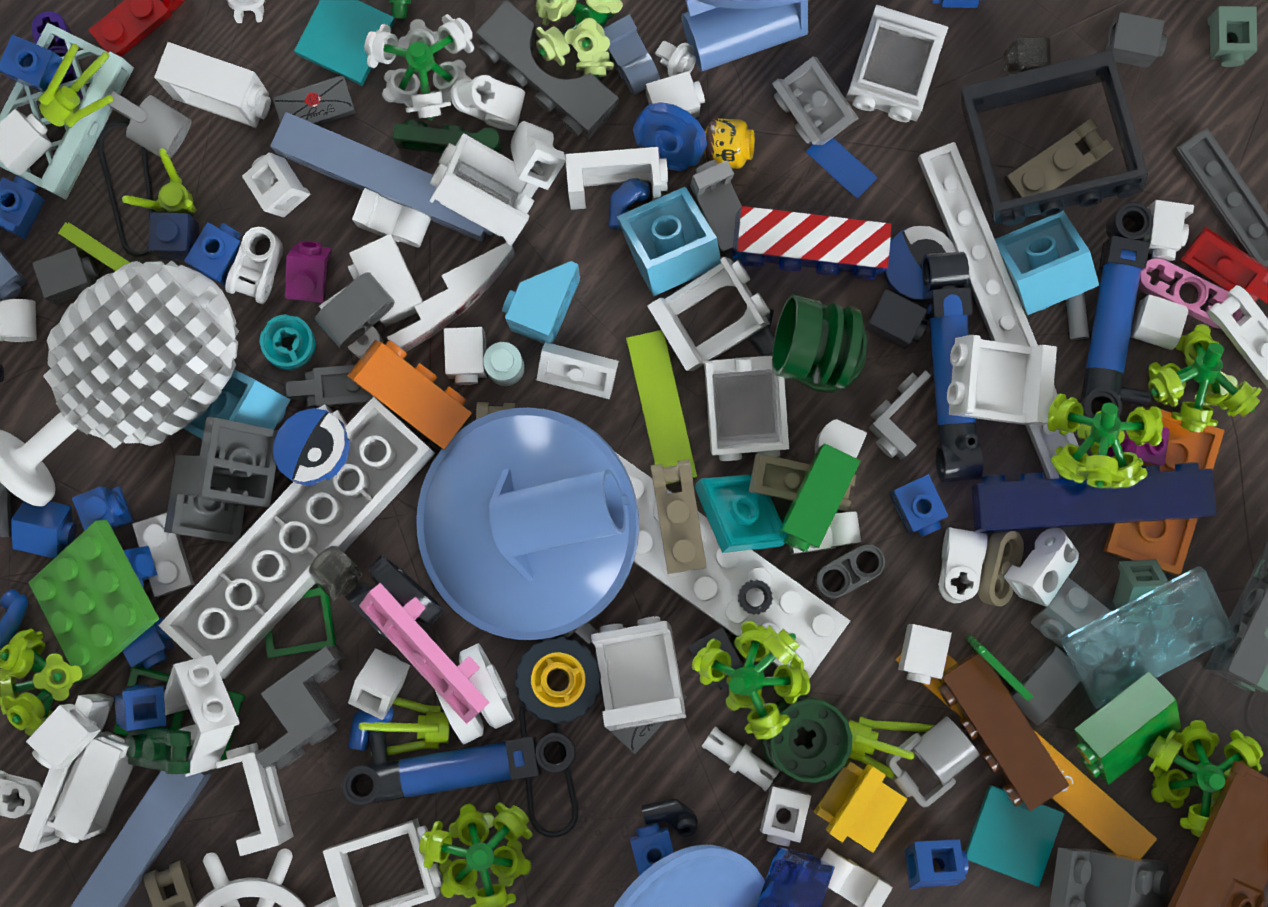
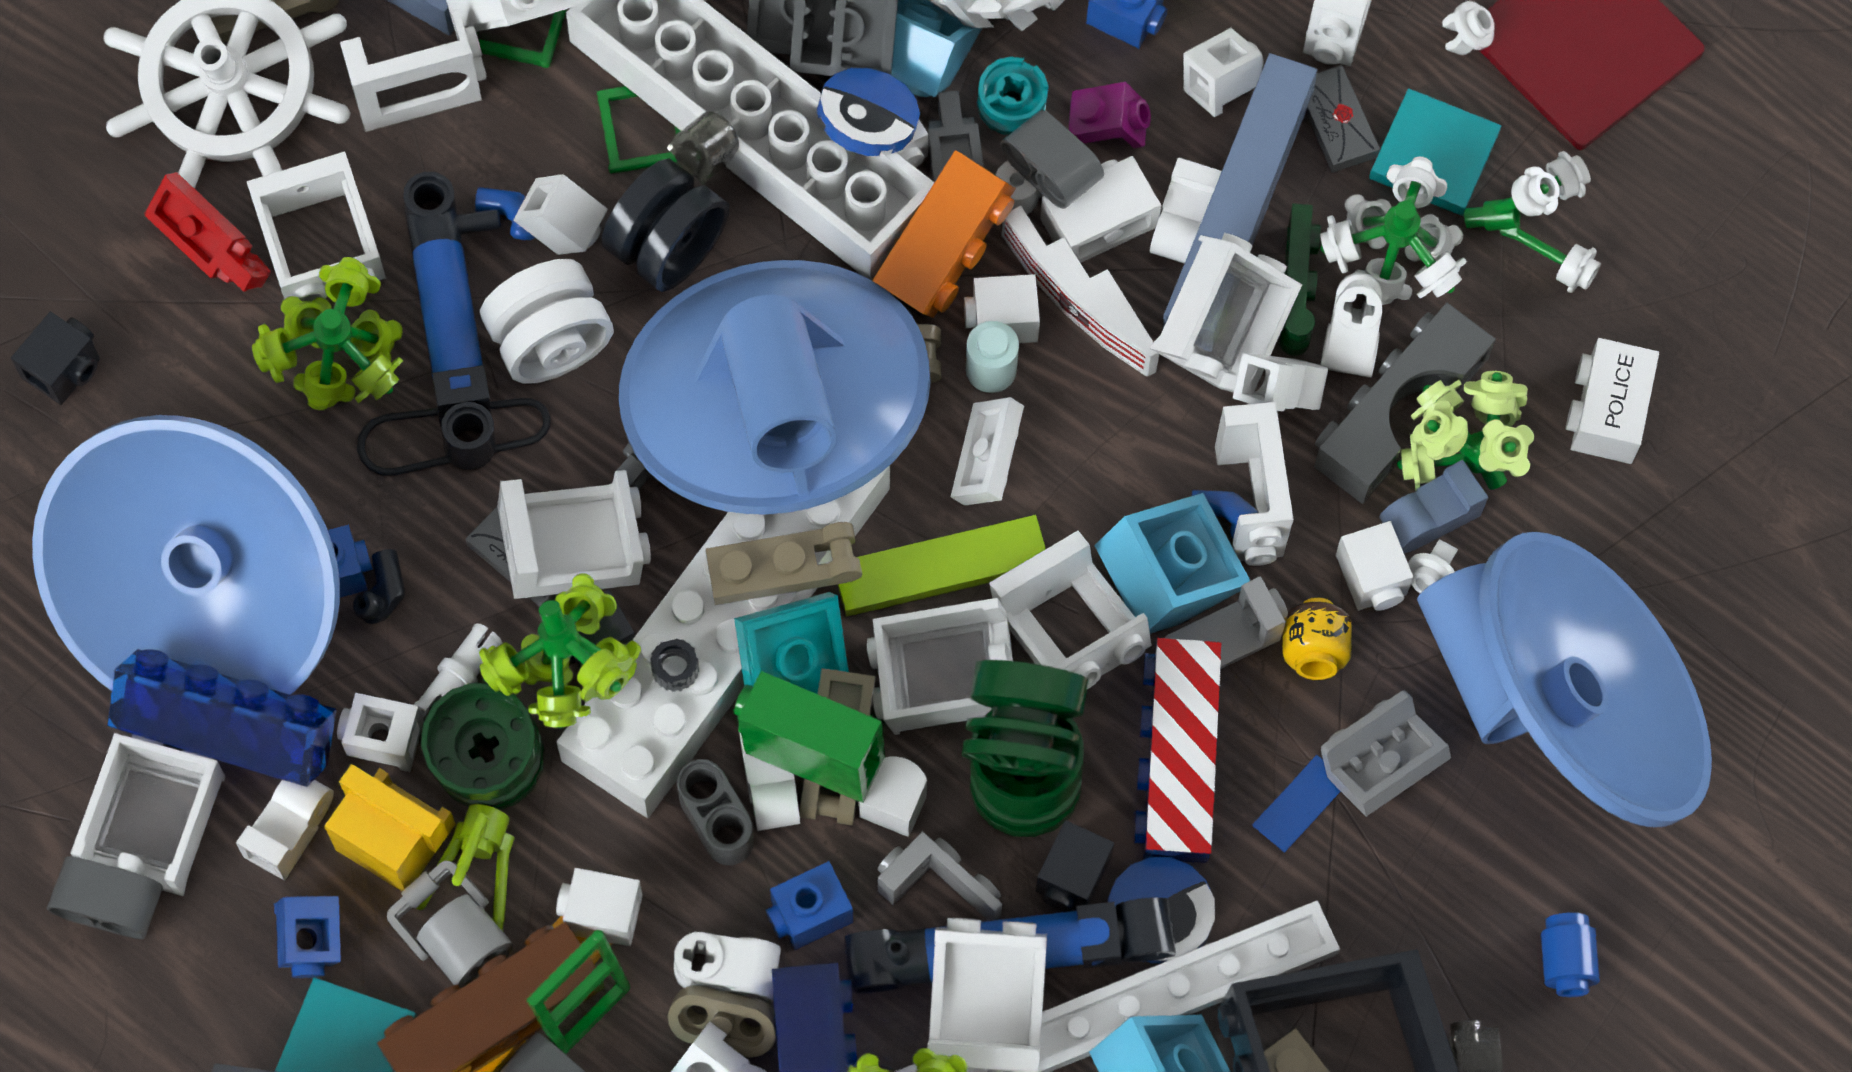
camera: 85 degrees right, 15 degrees down
white piece [225,227,283,304] -> none
dark grey bracket [256,646,347,770] -> none
lime plant [358,697,450,756] -> none
bright pink hinge [359,583,490,724] -> none
medium azure slope [502,261,580,344] -> none
black wheel [515,637,601,724] -> none
blue tile [633,102,707,171] -> none
window [846,5,948,122] -> none

